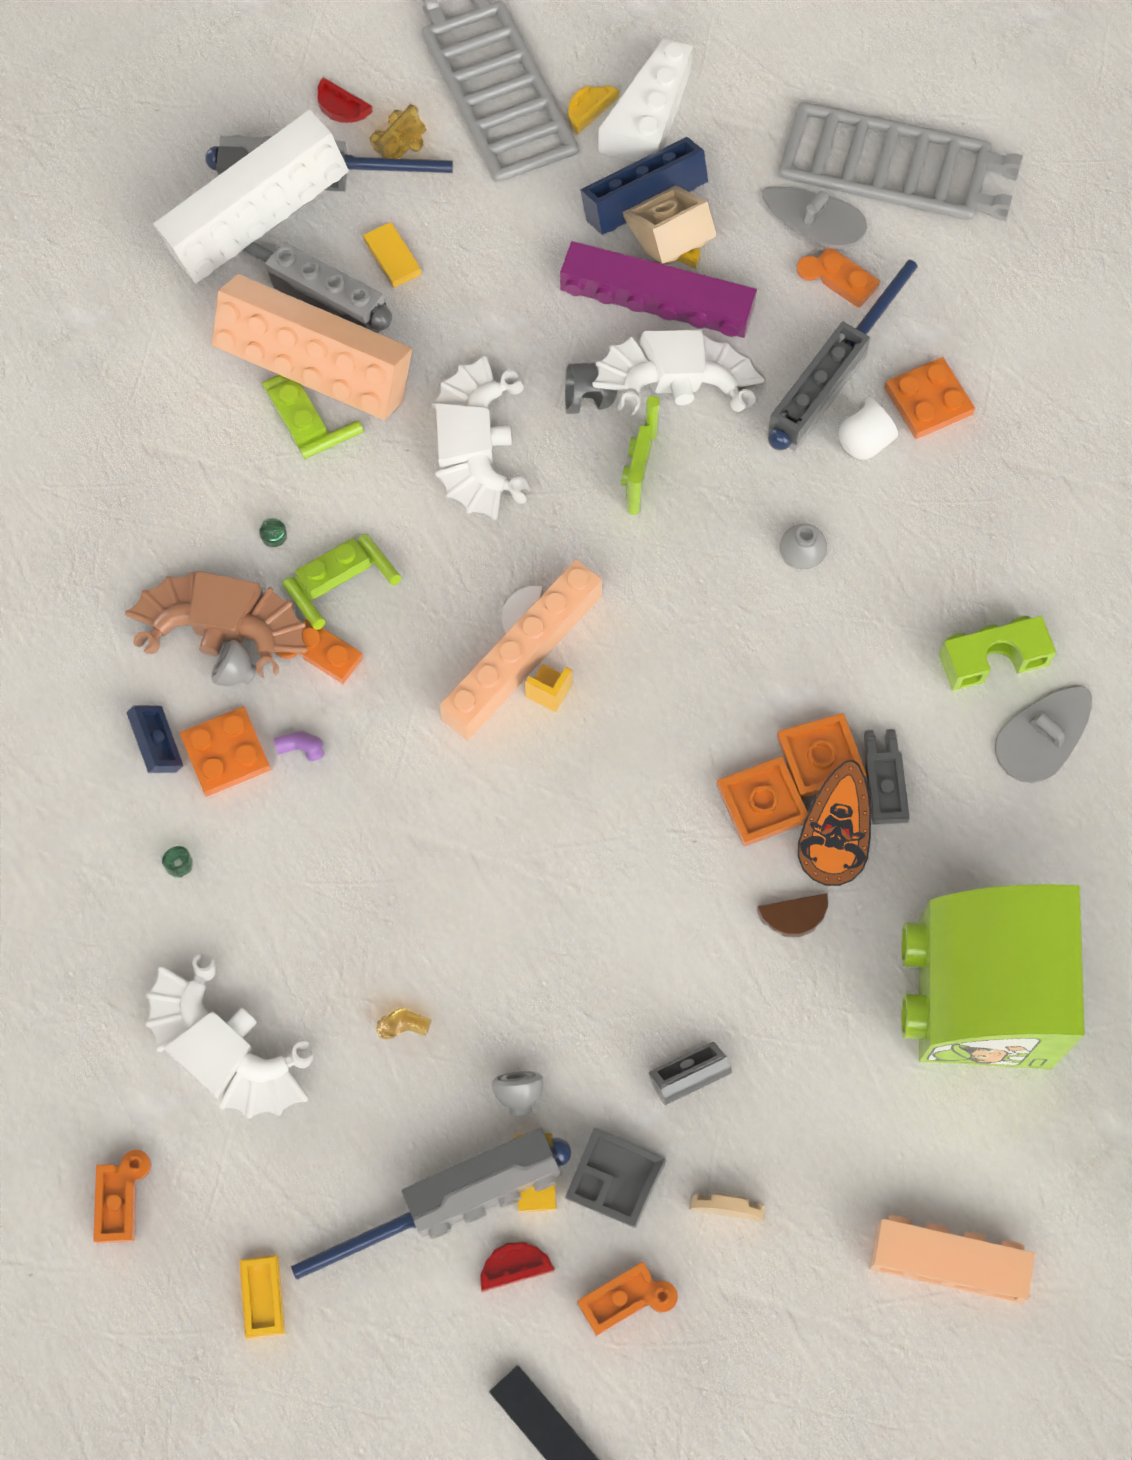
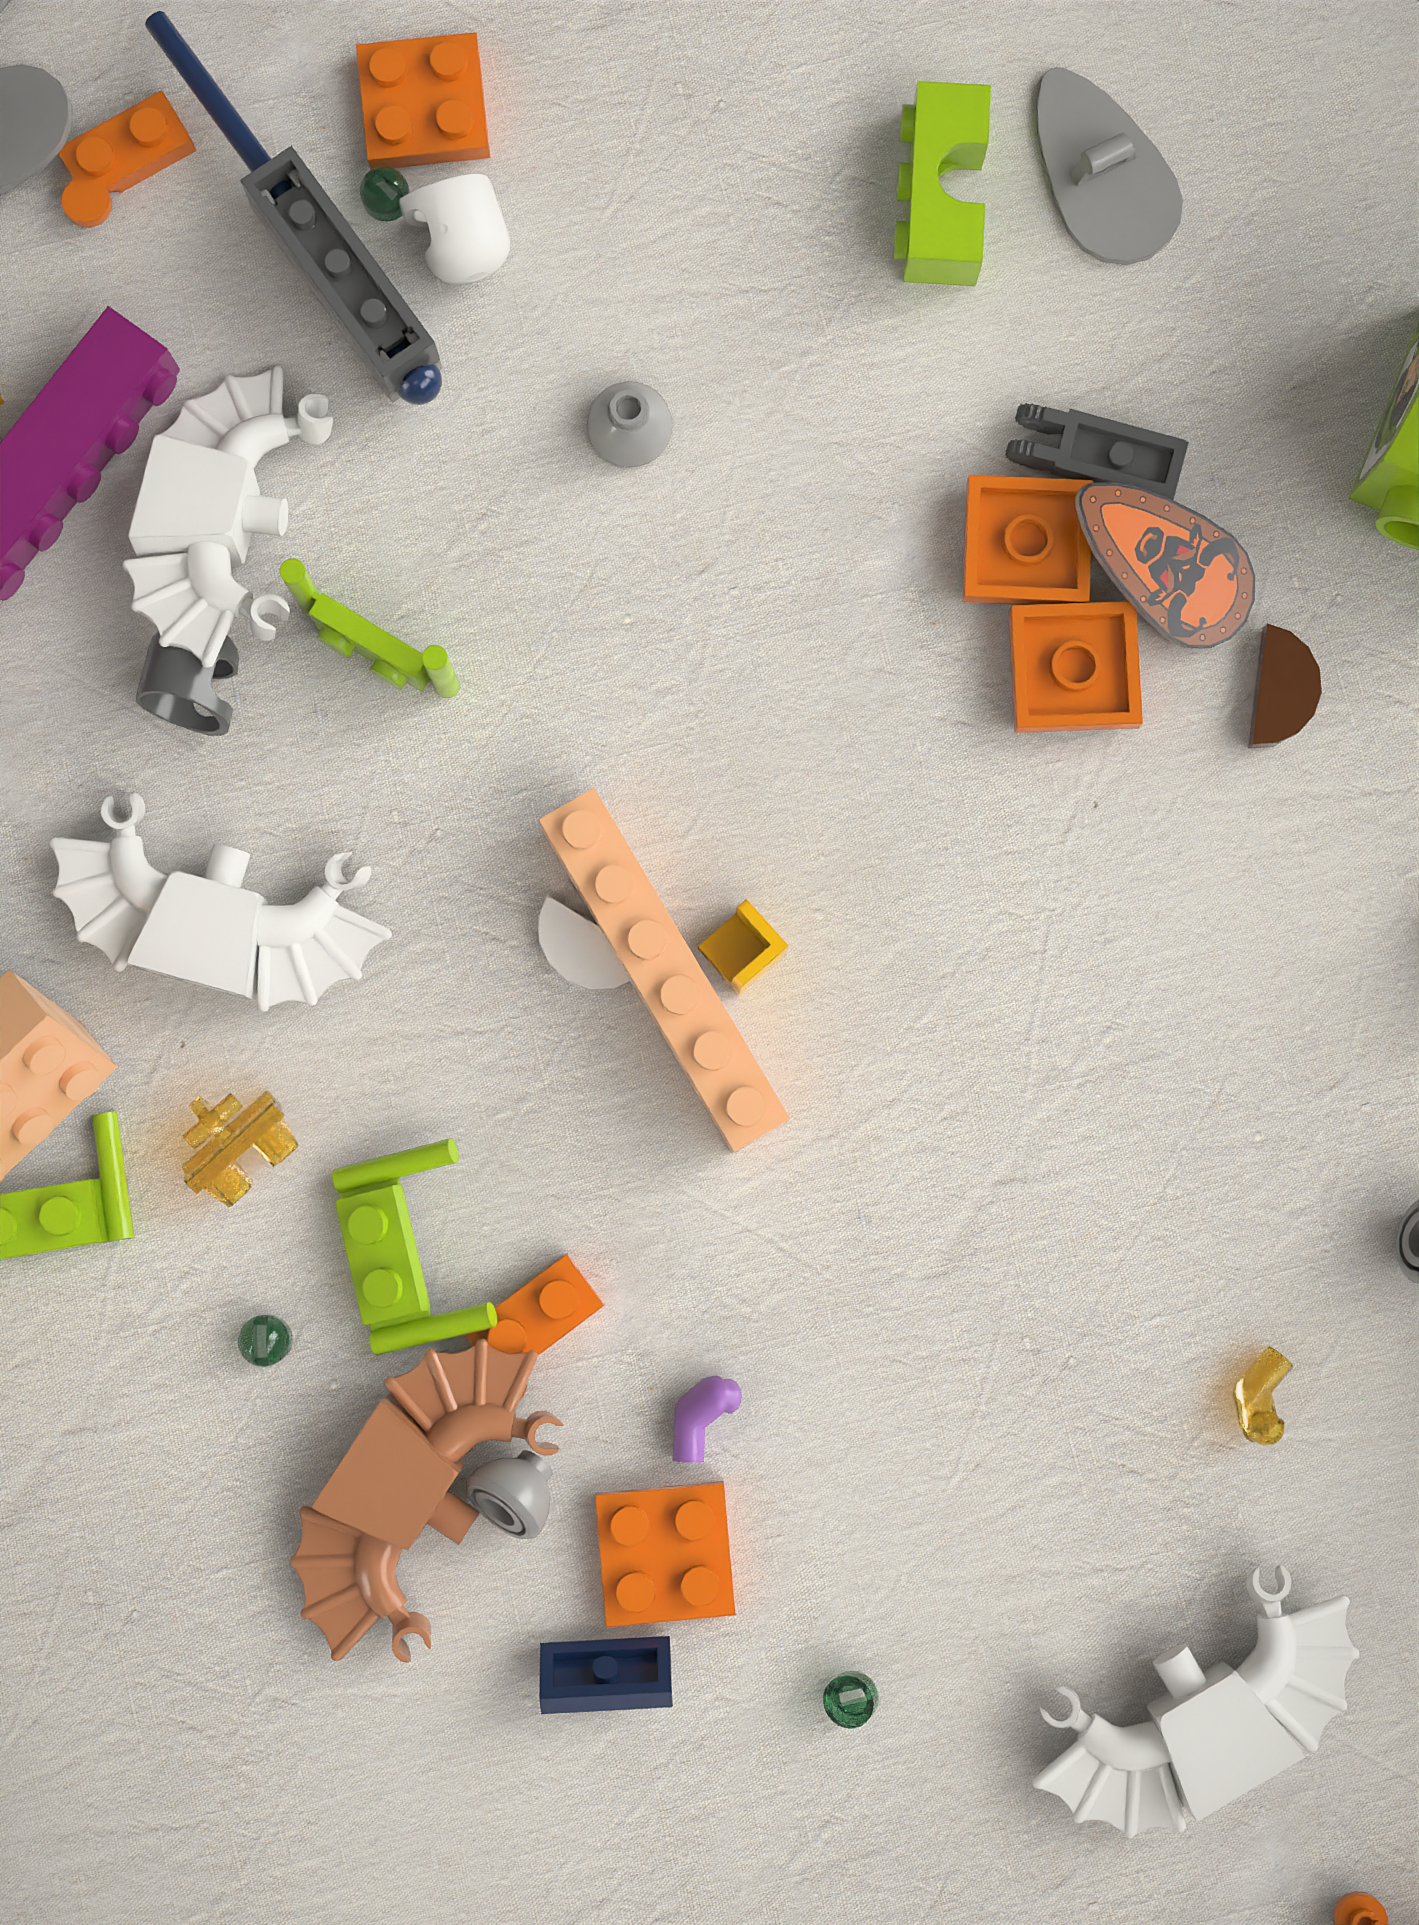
camera: 75 degrees left, 15 degrees up
none -> clear yellow hips [182,1090,299,1207]
none -> clear green hinge [360,166,410,222]

